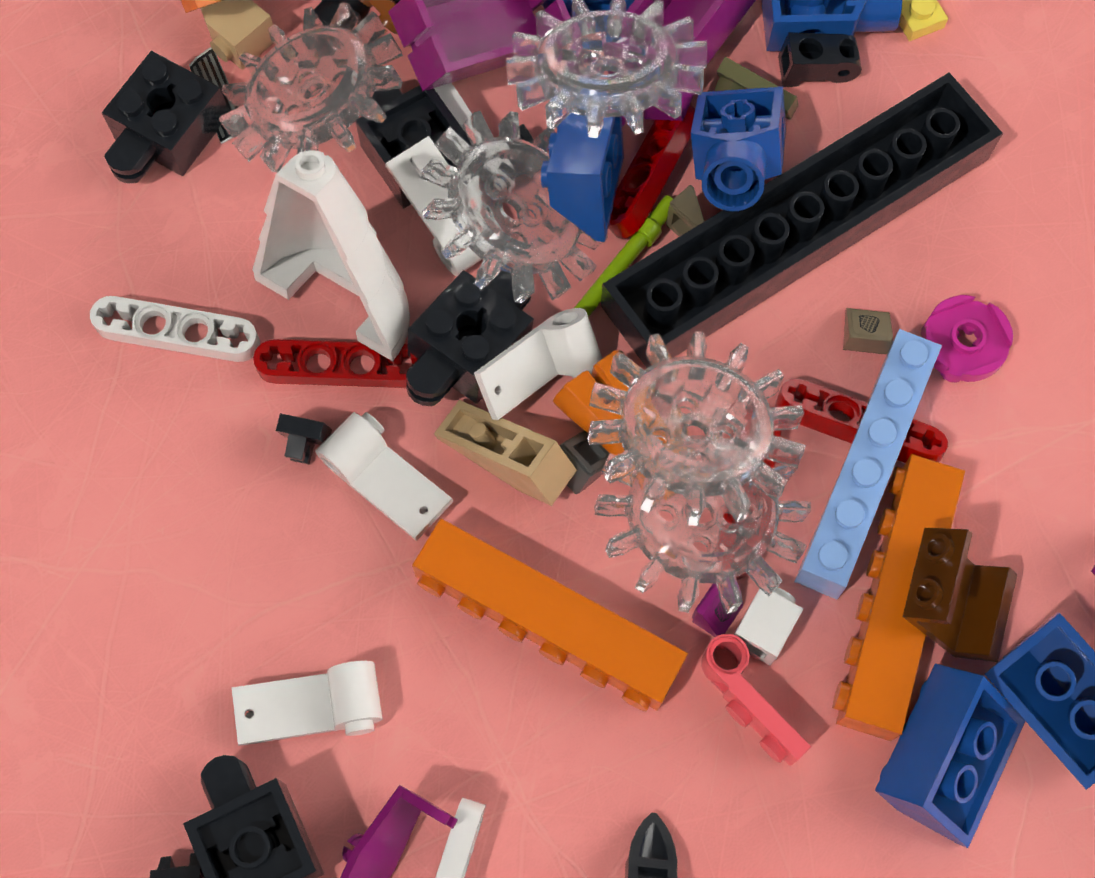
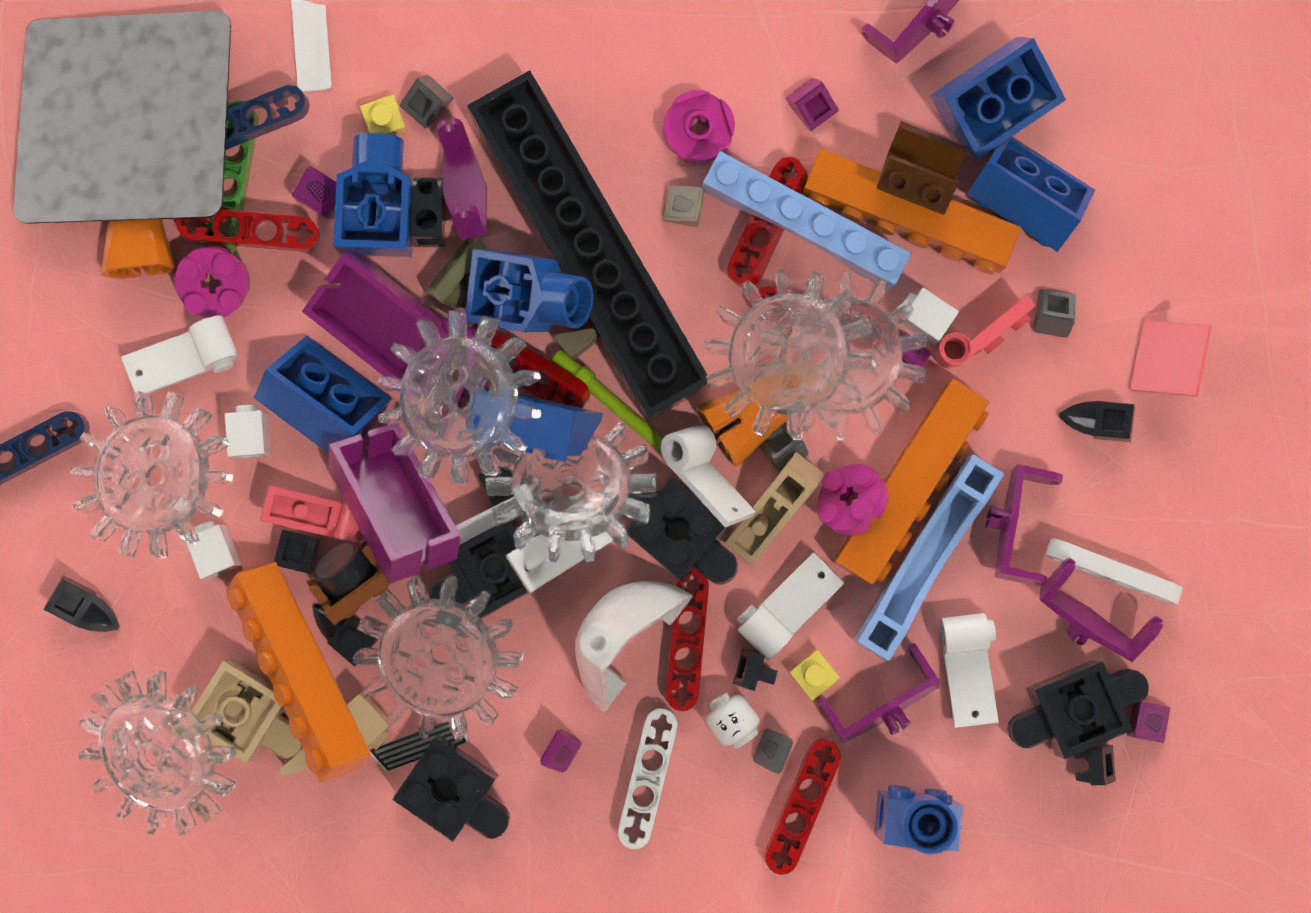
camera: 90 degrees left, 15 degrees up
none -> dark grey slope [399,75,454,128]
none -> magenta piece [437,118,487,240]
none -> magenta slope [540,729,582,773]
none -> white head [706,692,760,749]
none -> dark grey slope [753,728,794,774]
none -> red beam [764,738,841,875]
none -> magenta slope [786,78,839,131]
none -> light yellow plate [789,649,840,701]
none -> dark pink plate [817,464,888,536]
none -> magenta piece [818,643,940,745]
none -> light blue arch [852,454,1004,661]
none -> blue brick [875,785,963,854]
none -> magenta piece [985,464,1063,586]
none -> dark grey slope [1034,289,1076,338]

